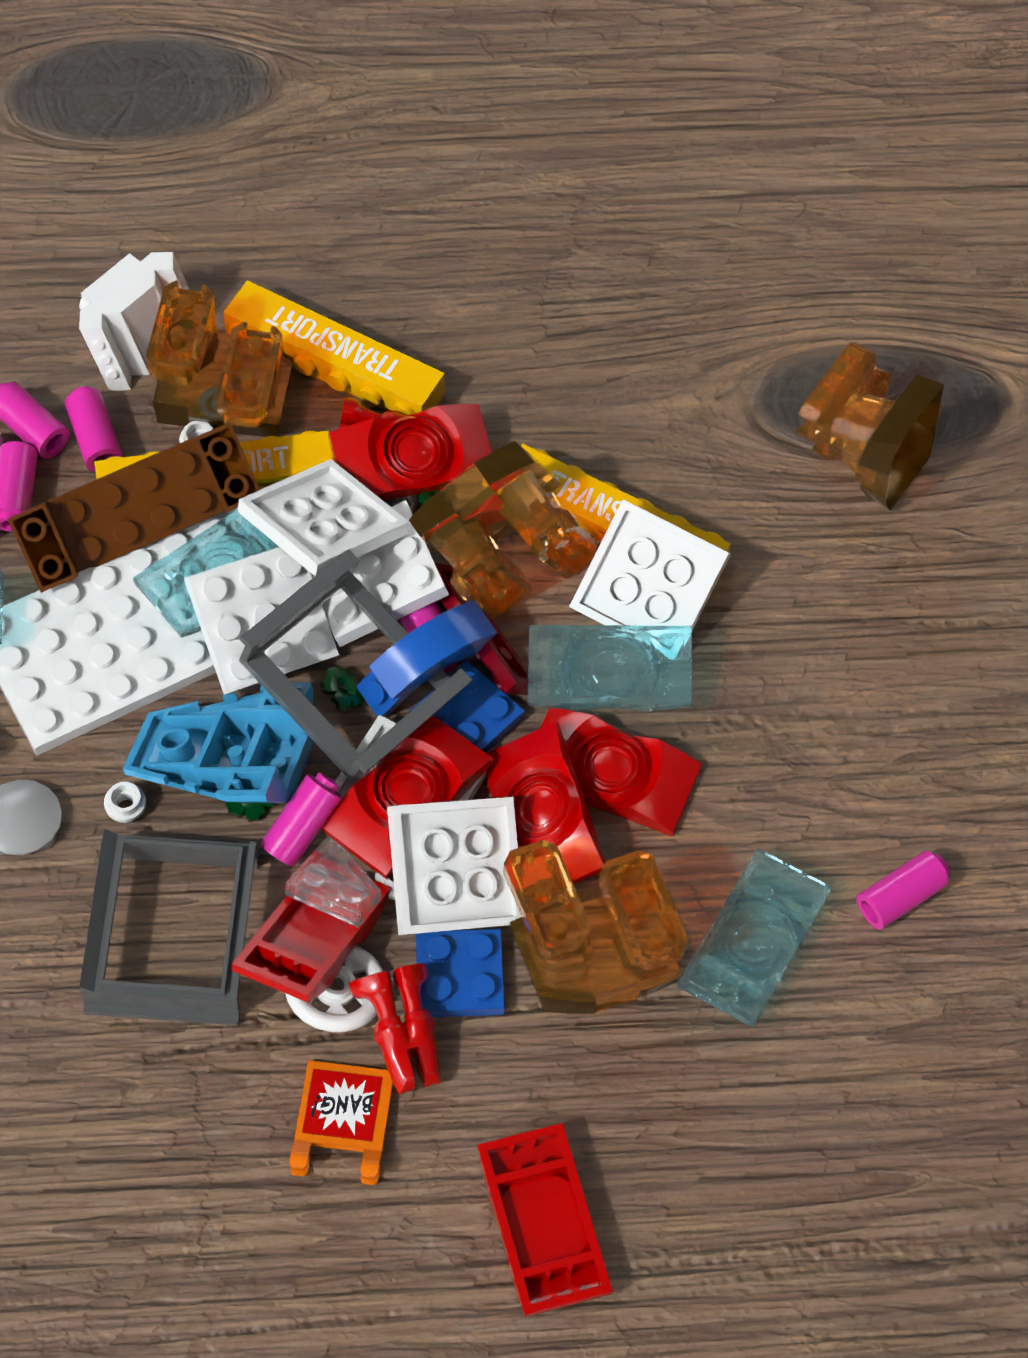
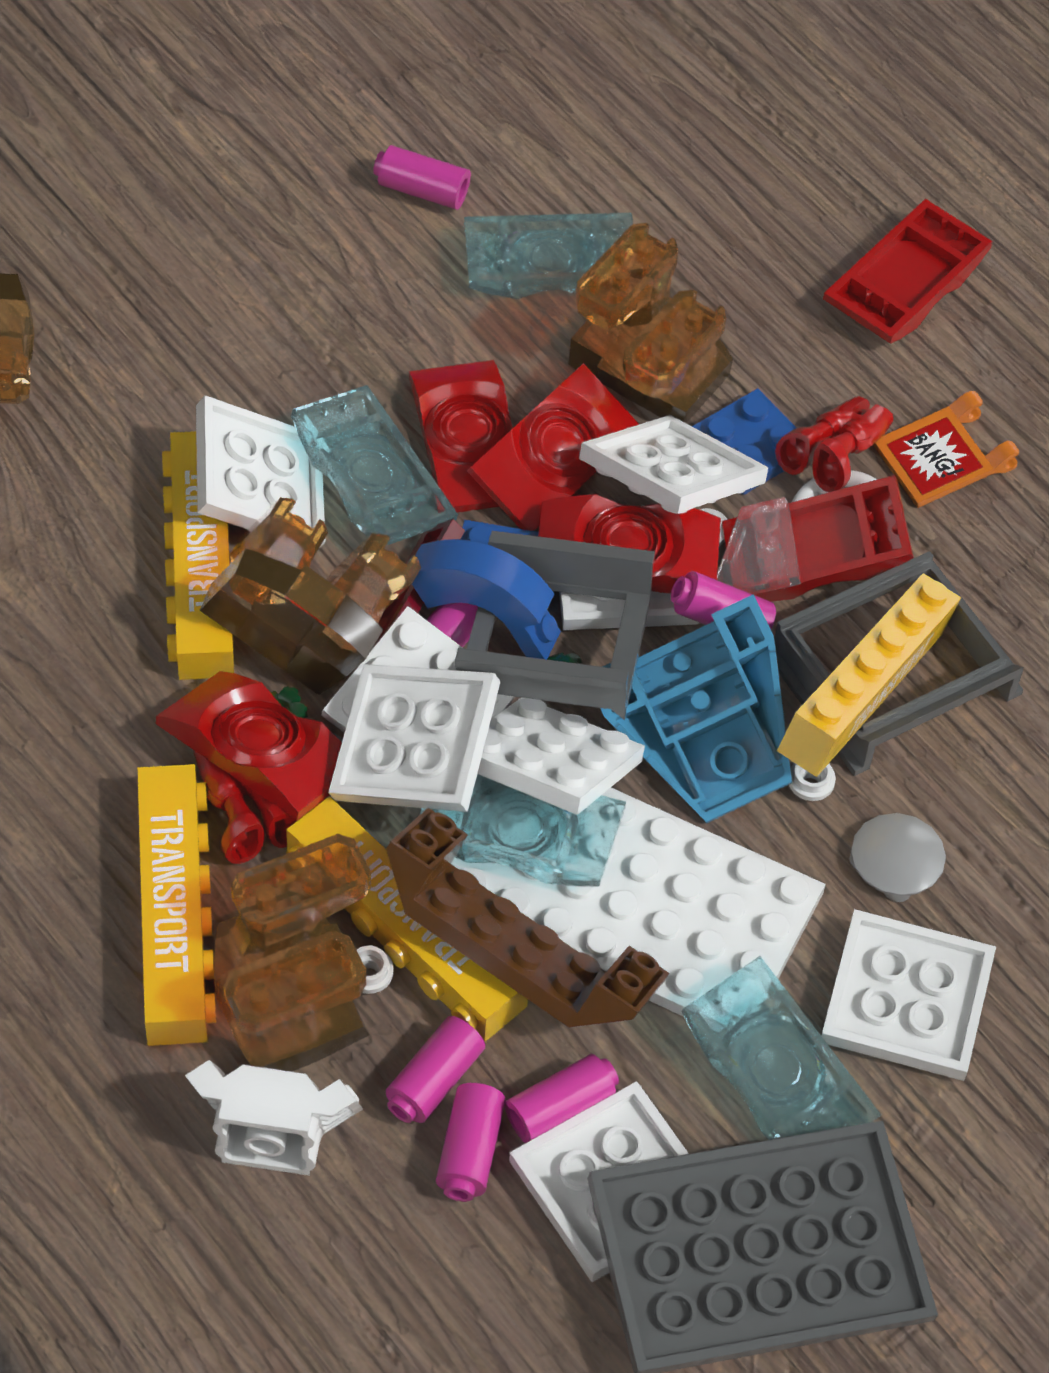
camera: 125 degrees left, 5 degrees down
none -> yellow brick [777,573,961,777]

